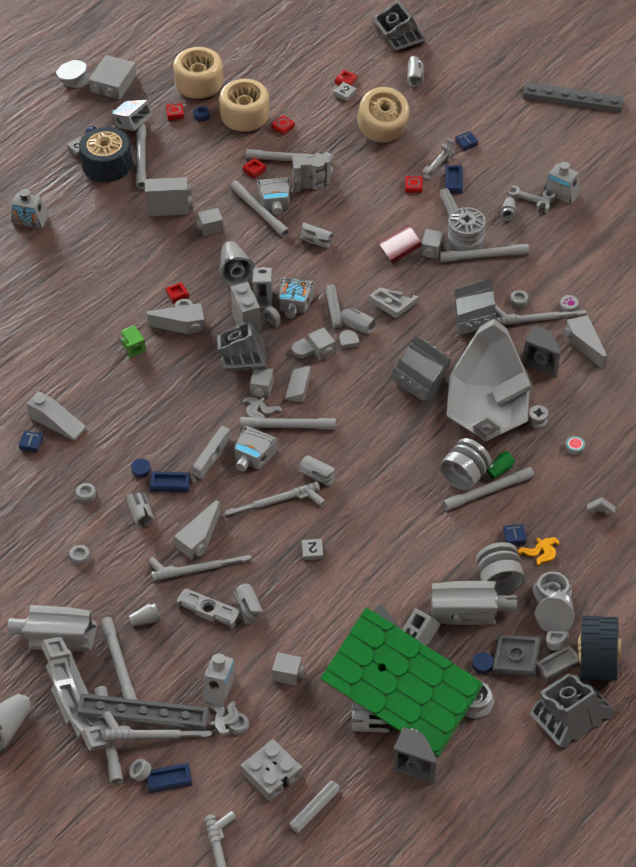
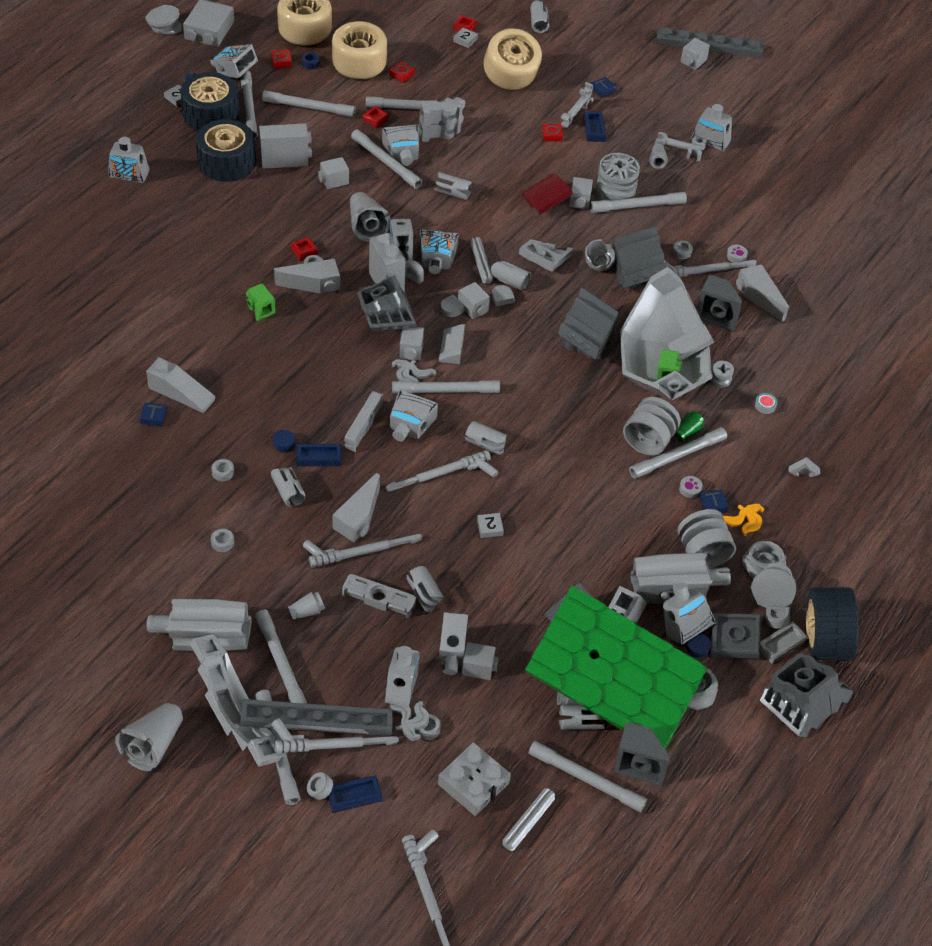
camera: 10 degrees left, 0 degrees up
light grey axle [440,188,458,215] -> none
none -> black wheel [196,119,256,182]
none -> light grey piece [262,90,356,118]
none -> light grey torso [439,612,468,675]
none -> light grey piece [528,741,648,813]
none -> light grey hair [585,239,616,272]
none -> bright green brick [657,349,682,380]
none -> light grey torso [663,582,716,645]
none -> light grey tile [679,476,703,498]
none -> light grey brick [681,38,710,70]

